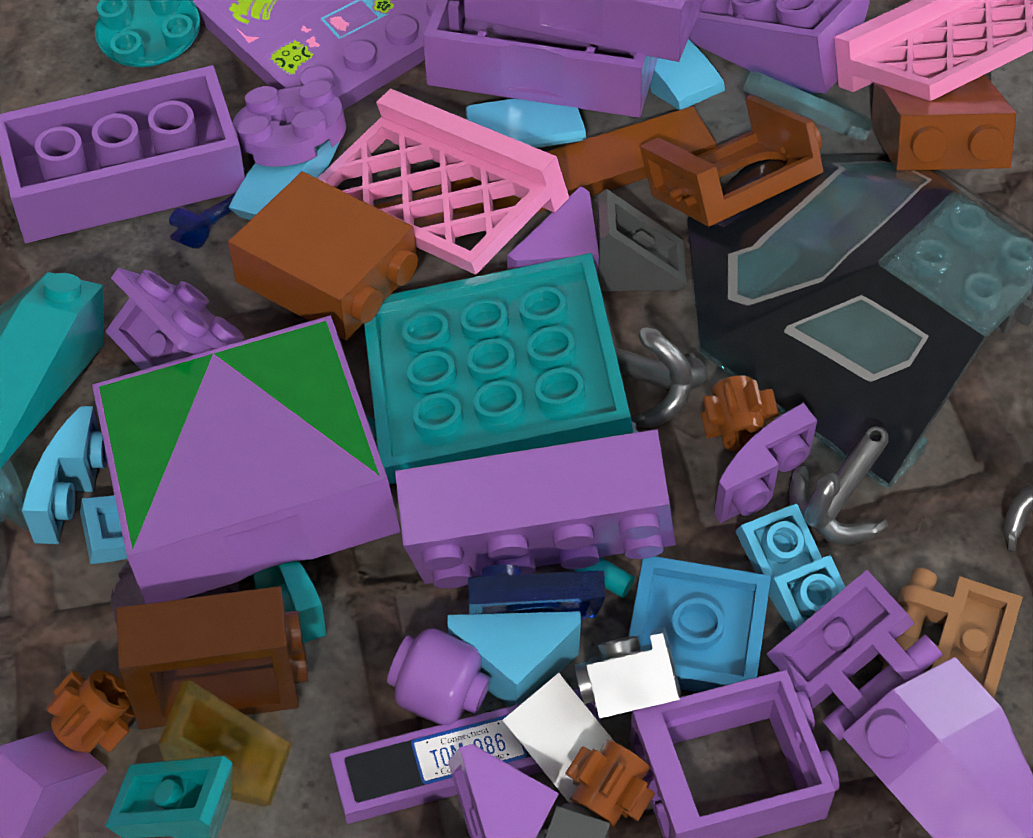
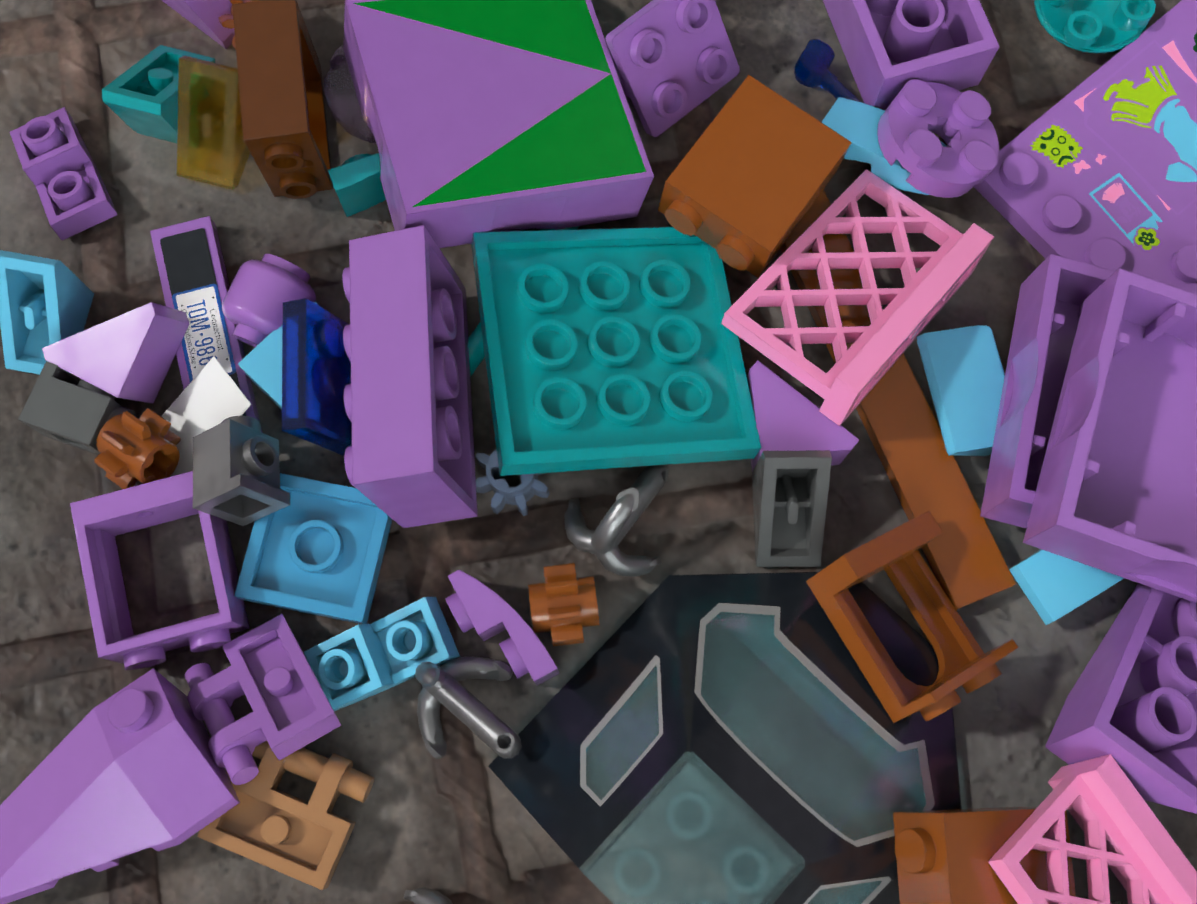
camera: 90 degrees right, 20 degrees up
clear light blue tile [742,71,873,142] -> none

